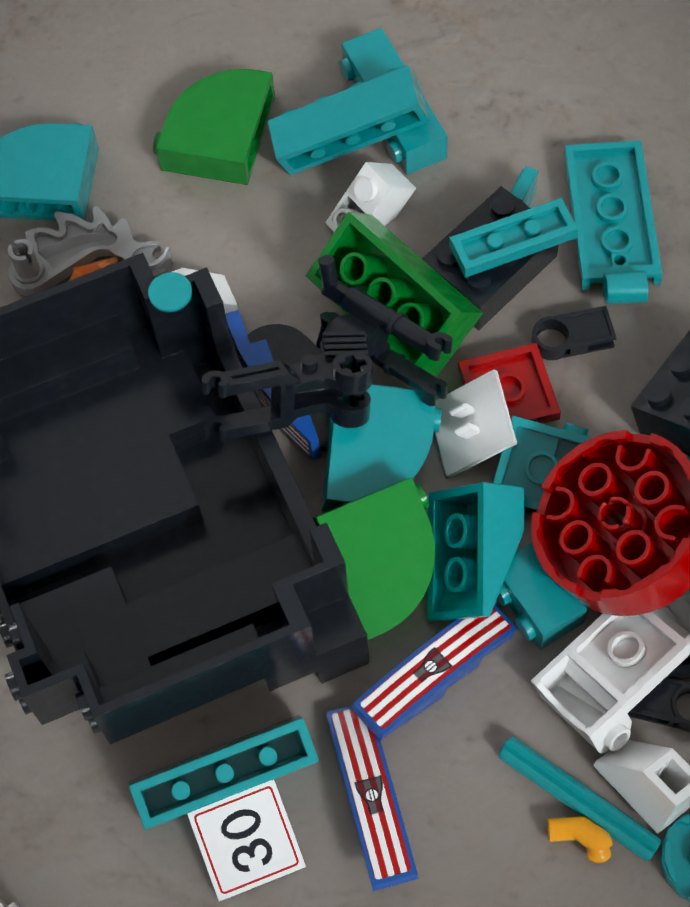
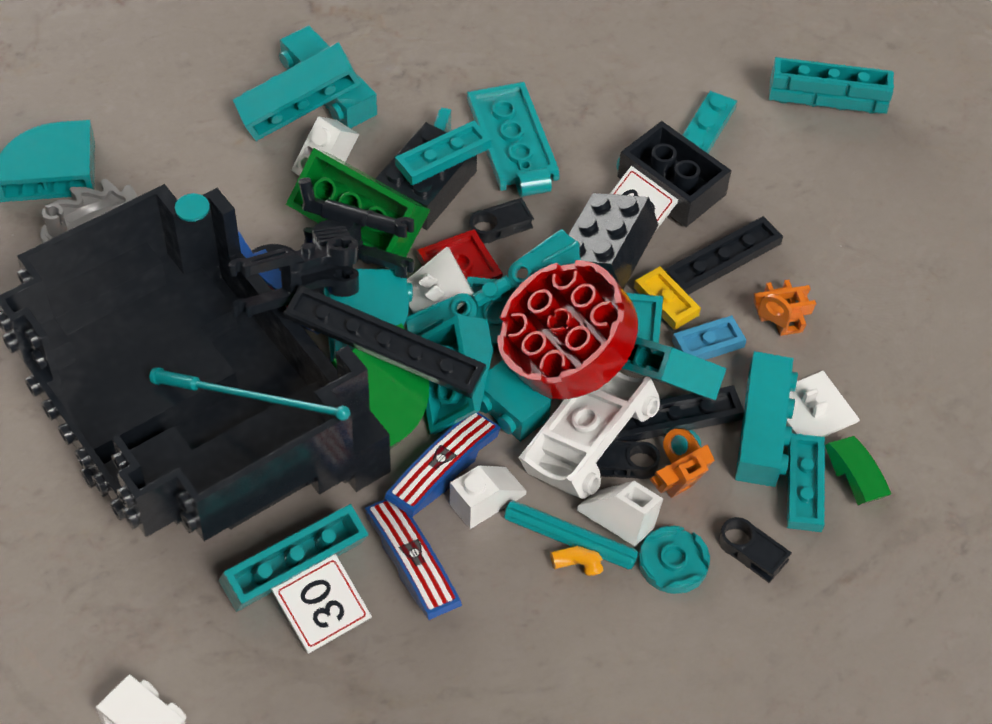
camera: 20 degrees left, 10 degrees down
green brick [153,69,275,185] -> none
none -> teal piece [149,367,350,420]
none -> black tile [284,285,486,398]
none -> teal piece [406,229,581,336]
none -> white slope [450,465,527,529]

